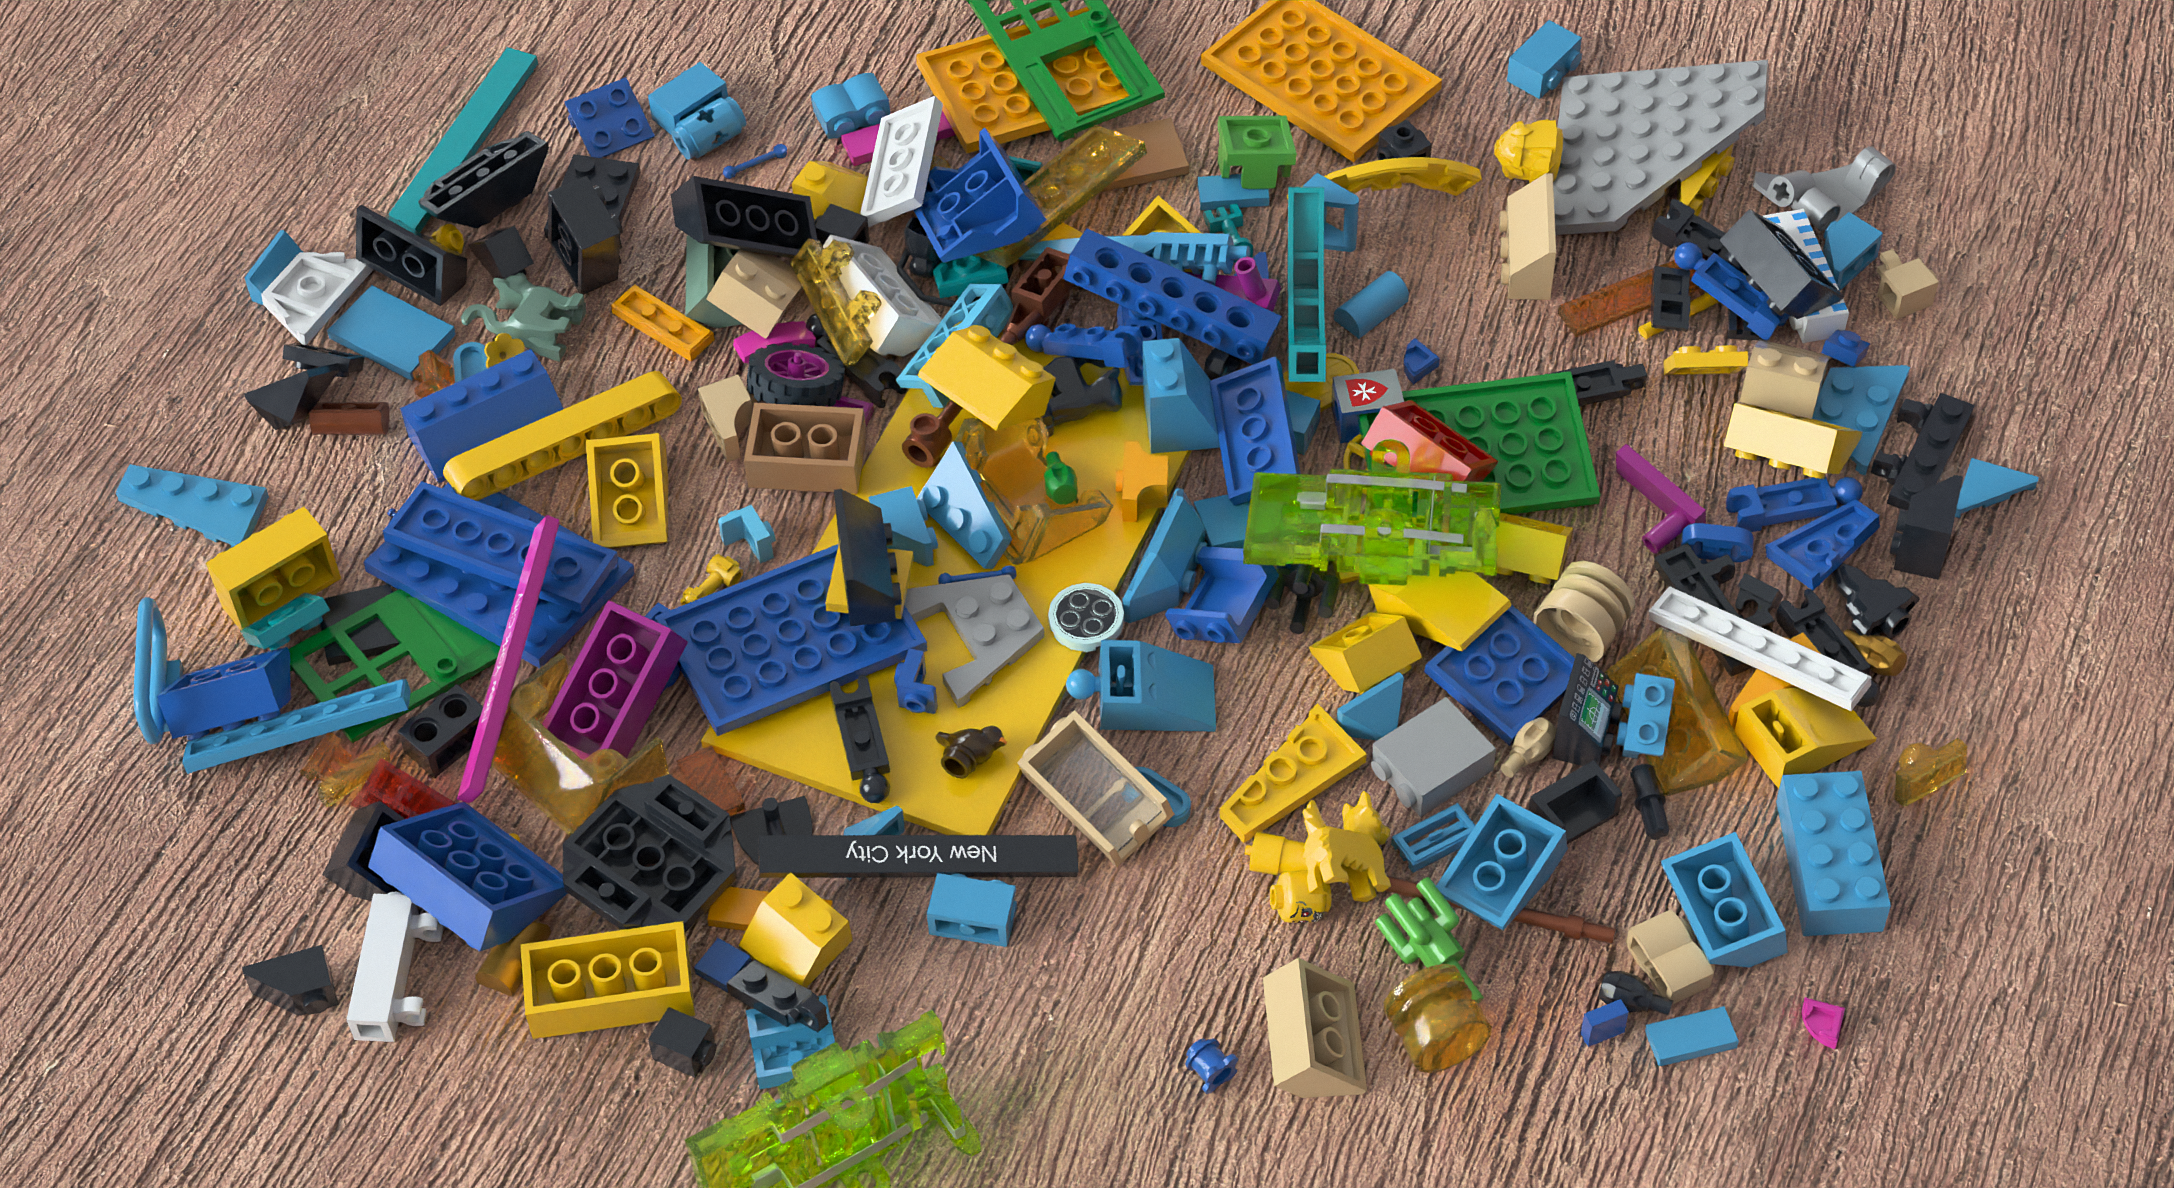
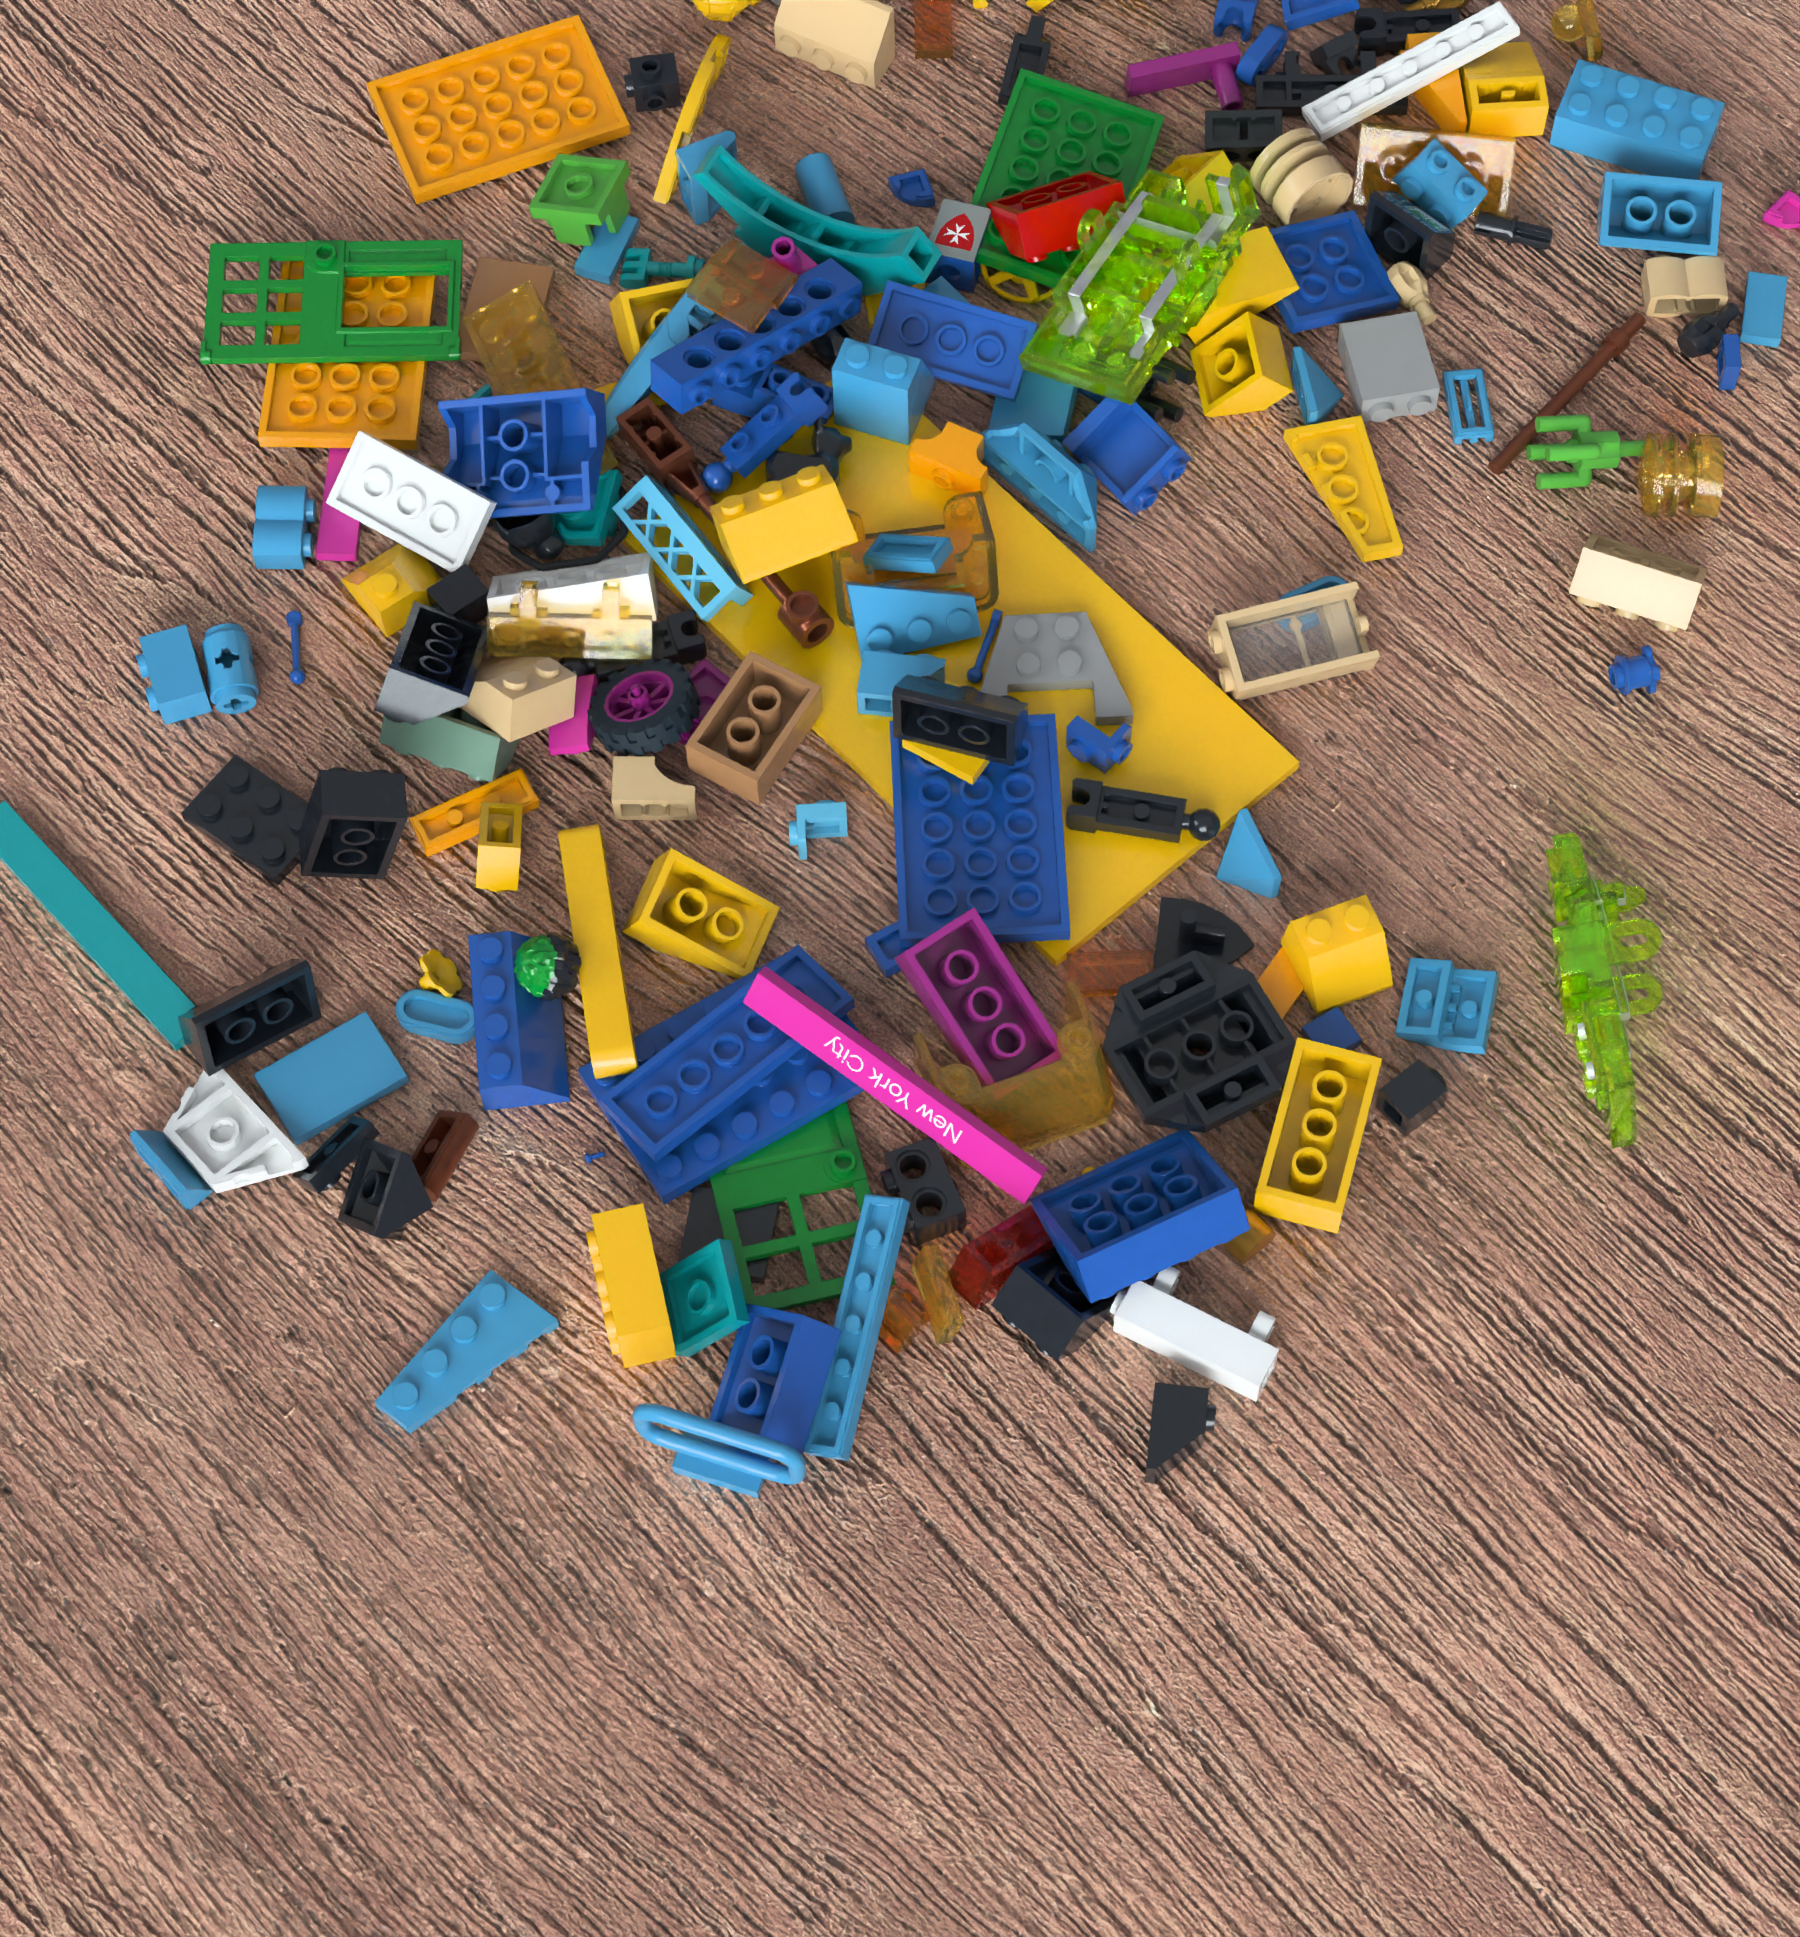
camera: 65 degrees left, 10 degrees up
clear orange tile [412,349,455,398] -> none
black wedge [418,131,549,229] -> none
yellow plate [432,224,464,254] -> none
sand green animal [461,273,586,362] -> none
black slope [468,225,534,279] -> none
blue hinge [564,77,655,158] -> none
yellow bar [680,553,743,606] -> none
black hinge [726,959,829,1032] -> none
black tile [758,835,1079,878] -> none
dark azure brick [927,873,1017,947] -> none
dark brown animal [935,726,1007,779] -> none
green piece [1044,452,1078,505] -> none
tile [1048,583,1124,652] -> none
dark azure slope [1066,640,1216,732] -> none
yellow piece [1245,832,1308,876] -> none
yellow head [1270,871,1332,923] -> none
yellow animal [1303,791,1391,902] -> none
dark azure slope [1436,794,1568,931] -> none
black panel [1528,760,1622,844] -> none
none -> yellow slope [476,802,523,892]
none -> piece [513,932,582,1001]
none -> clear orange slope [685,238,799,334]
none -> dark azure tile [862,533,954,574]
none -> black brick [1205,109,1282,162]

